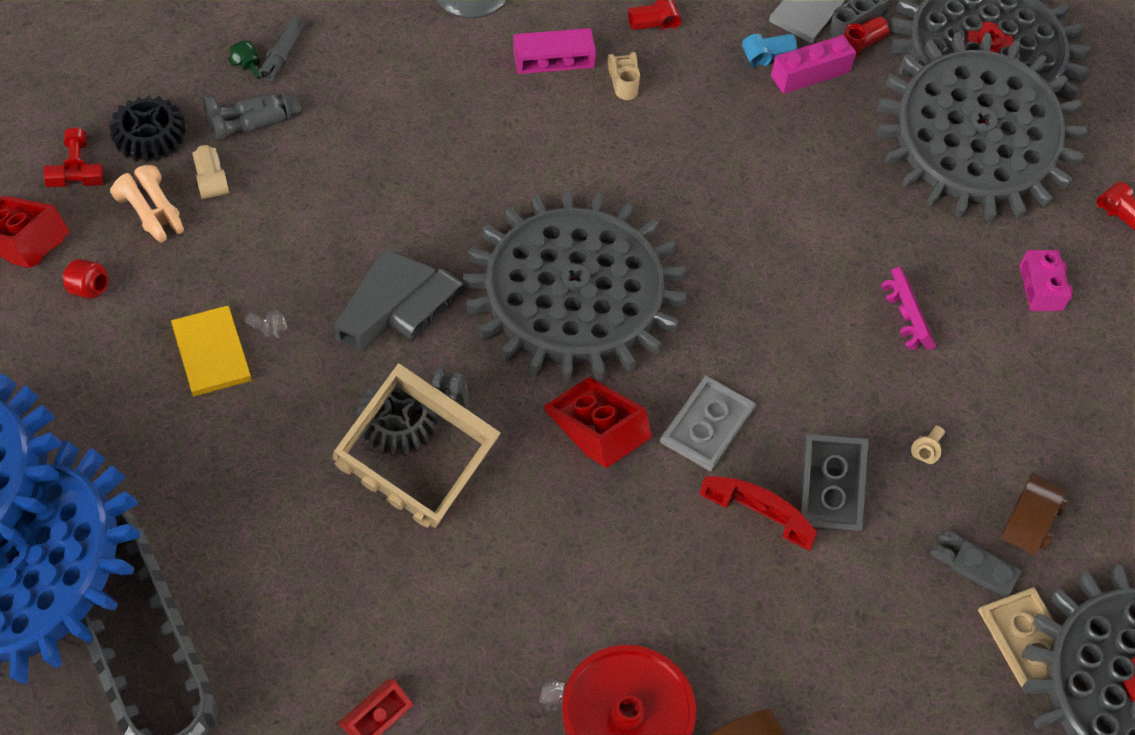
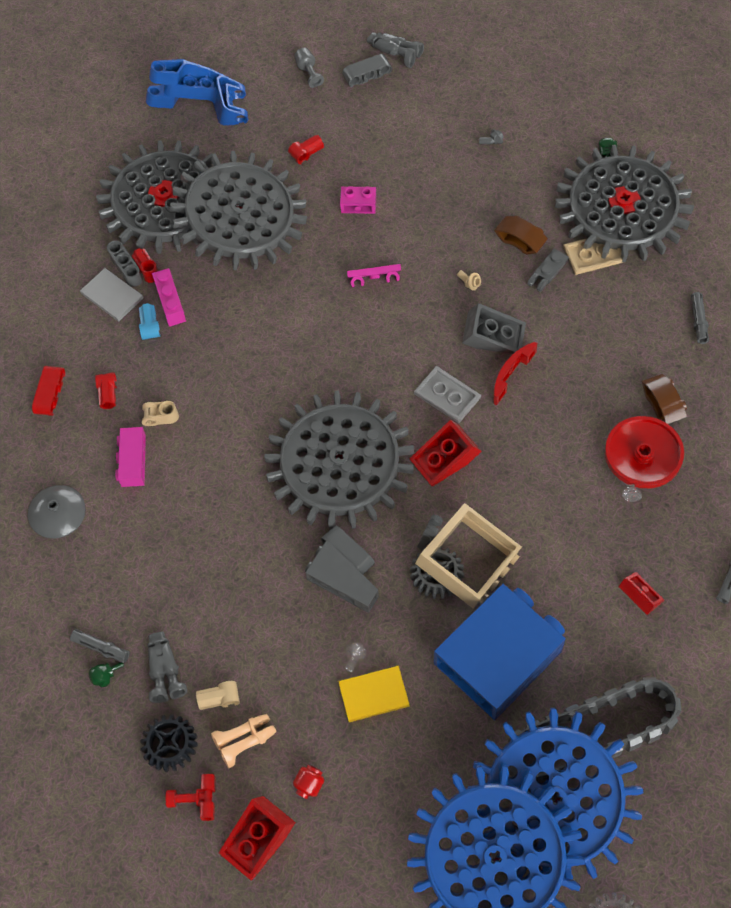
camera: 75 degrees left, 5 degrees up
none -> blue brick [434,584,566,721]

